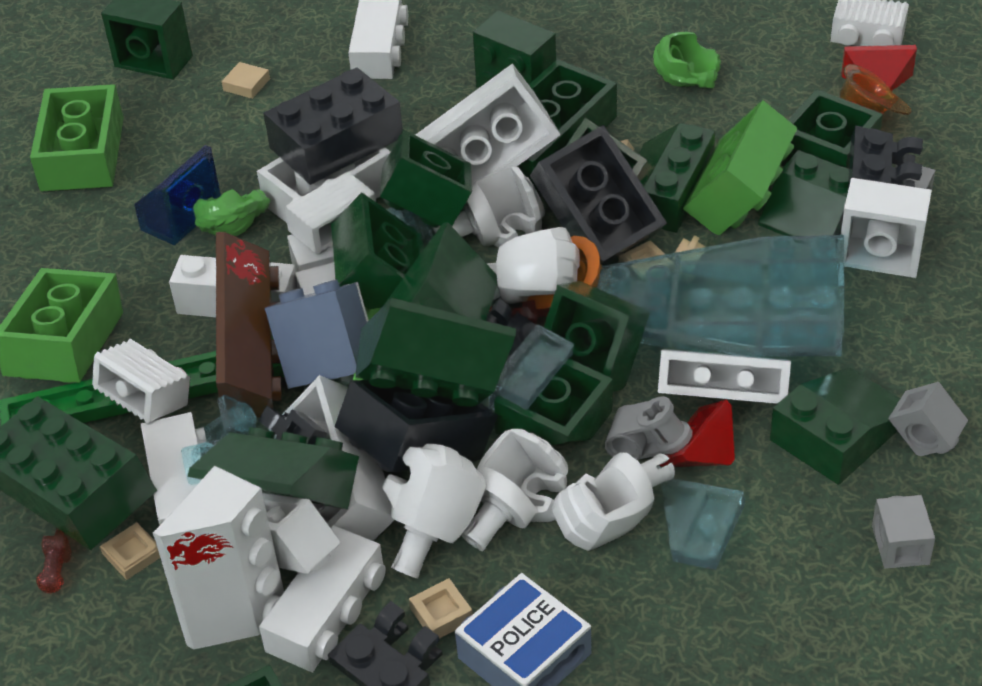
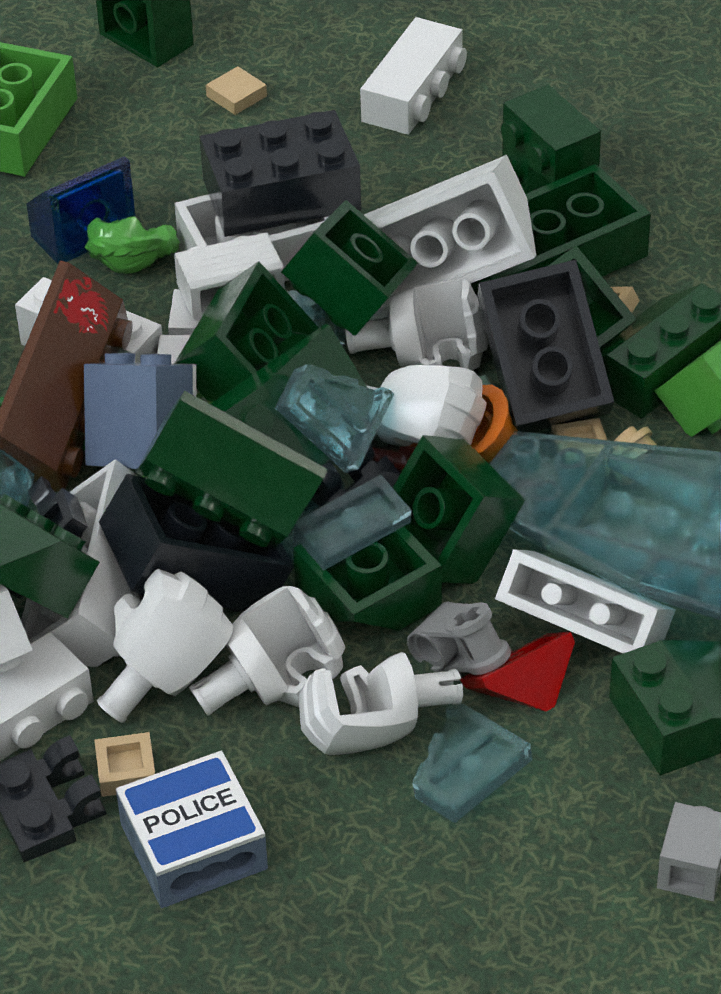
camera: 20 degrees right, 0 degrees up
none -> clear light blue wing [275,364,394,473]

